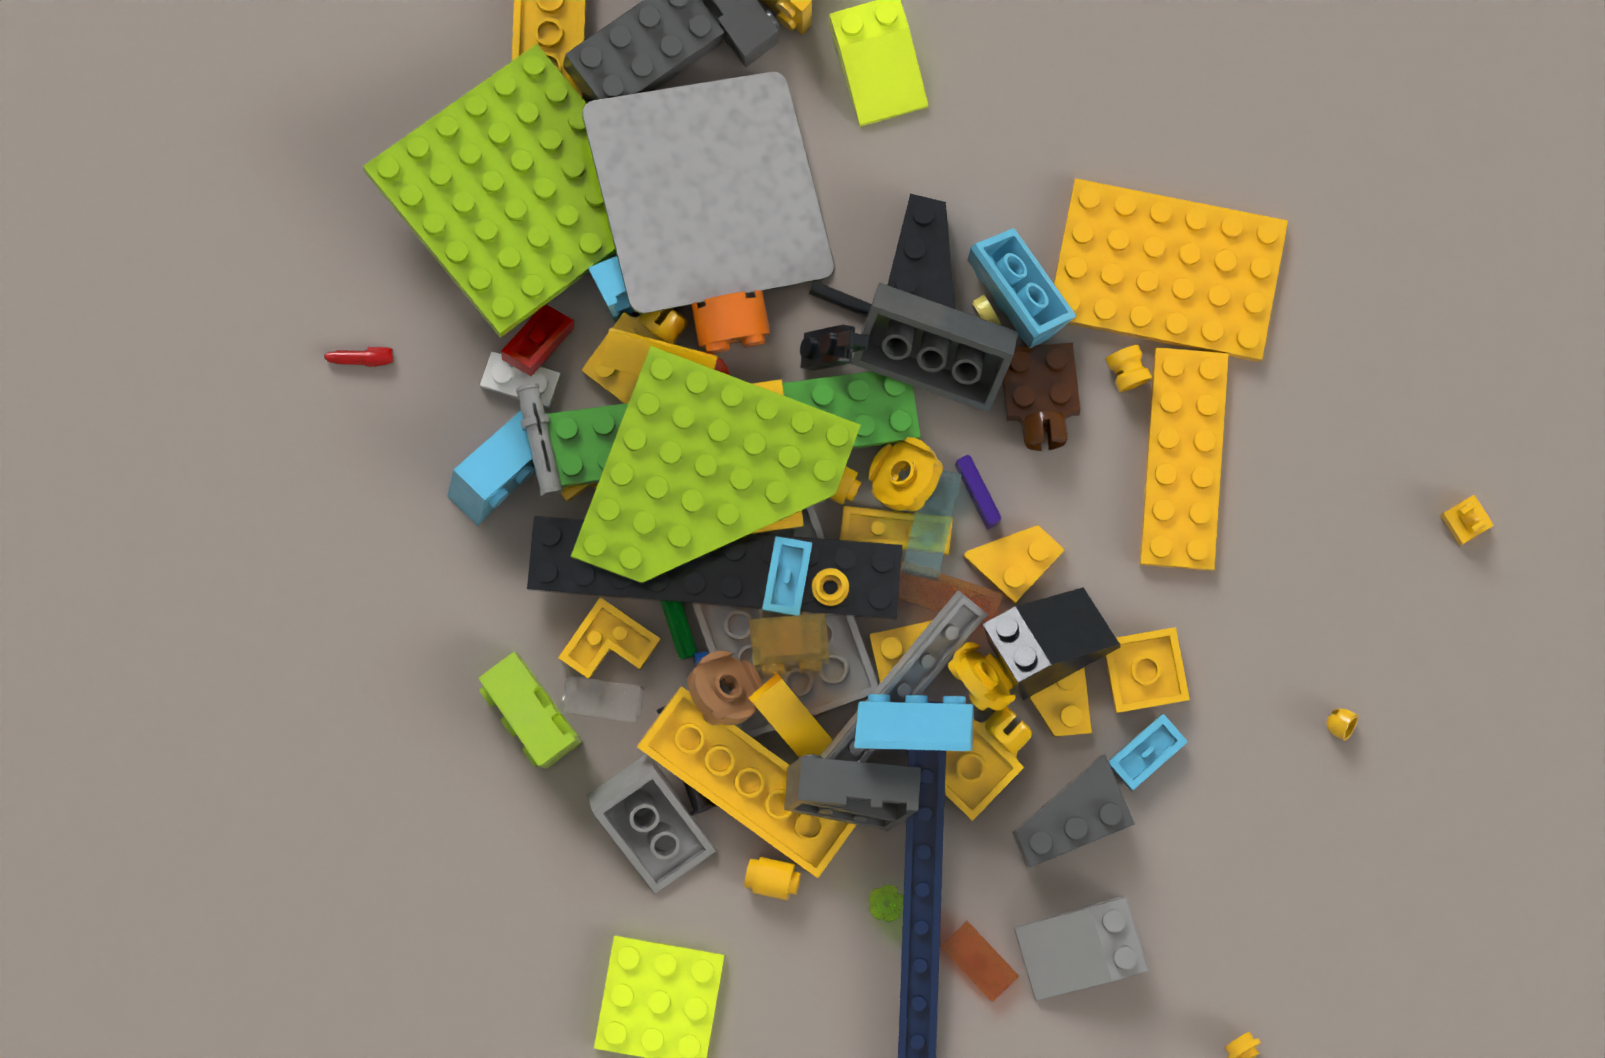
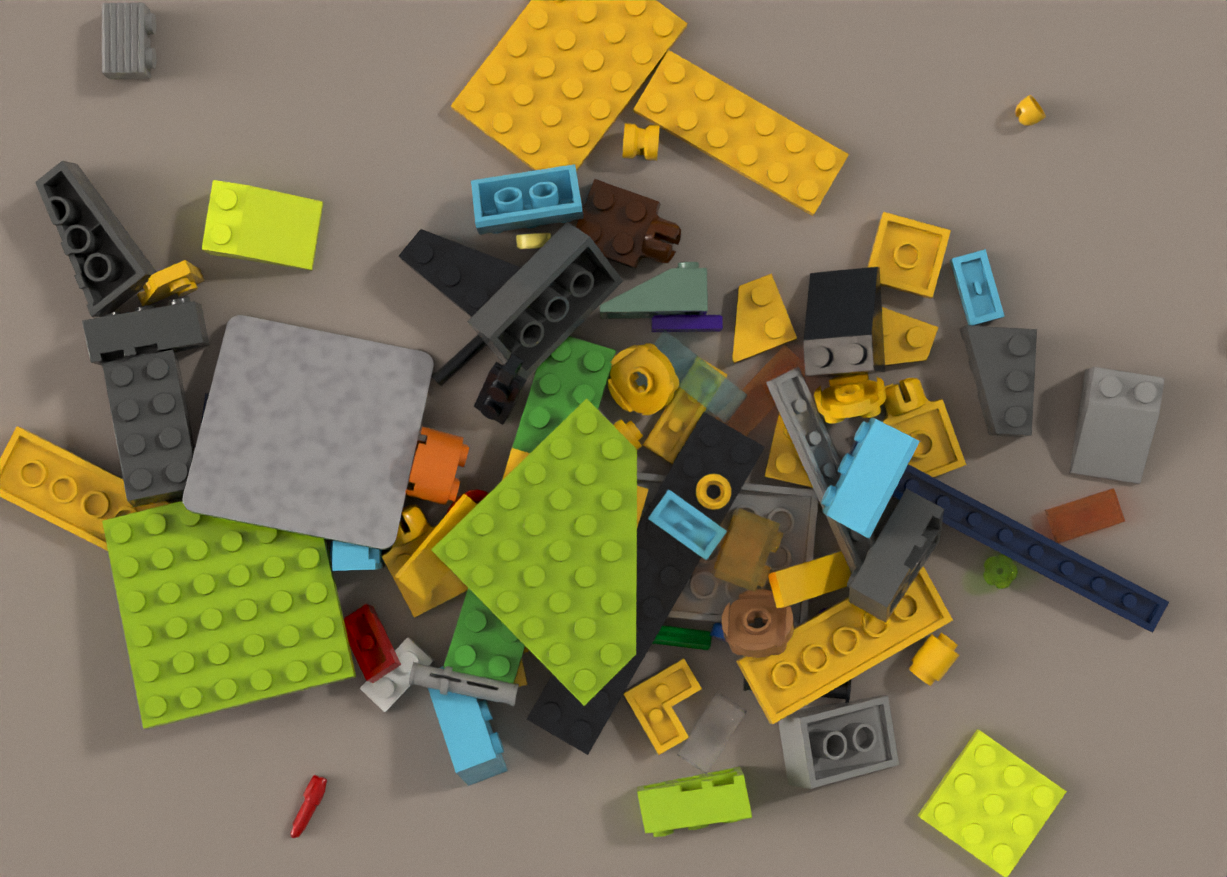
camera: 65 degrees left, 5 degrees up
none -> sand green slope [600,262,708,319]

